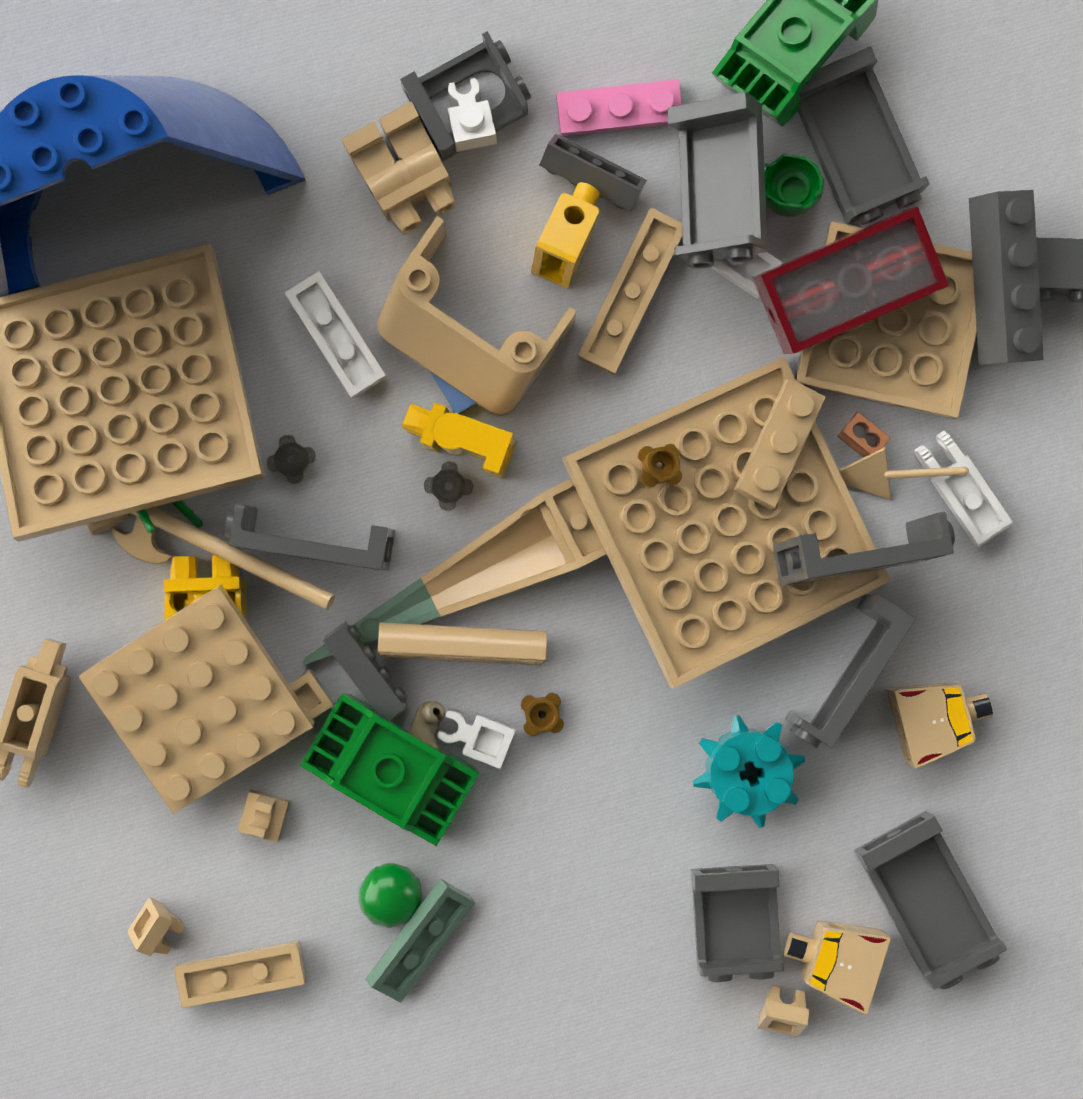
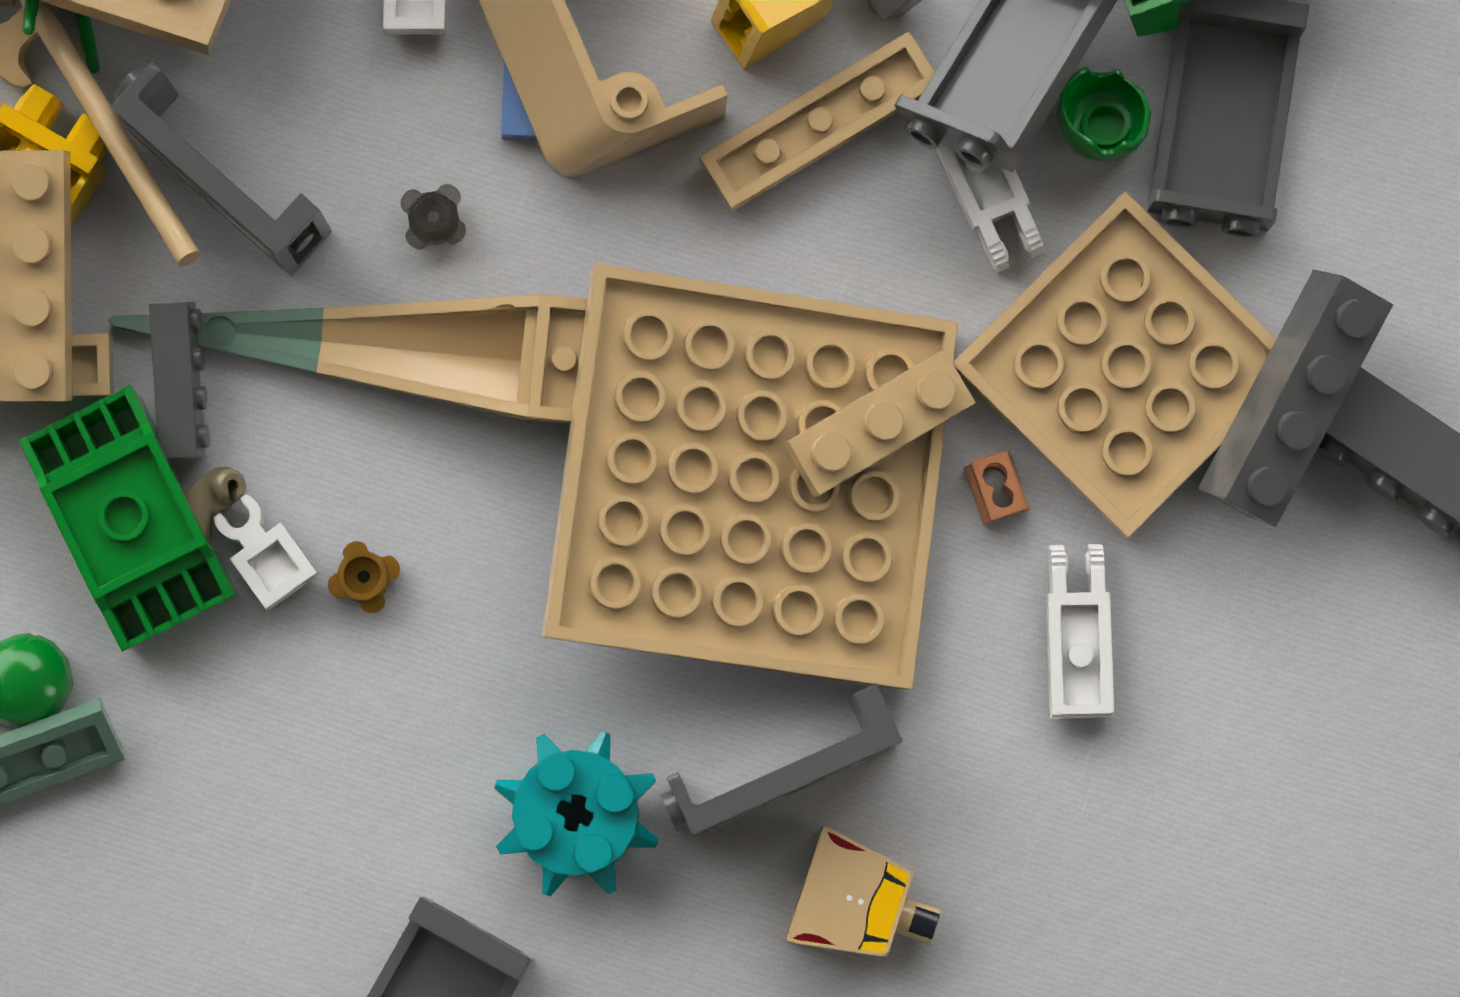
camera: 30 degrees right, 5 degrees down
clear smoke plate [267,435,316,484] -> none
tan brick [377,622,547,665] -> none
yellow hips [402,402,517,479] -> none
pearl gold plate [638,444,682,488] -> none
clear brick [752,206,949,354] -> none
dark grey panel [773,512,955,586] -> none
tan piece [839,447,969,500] -> none

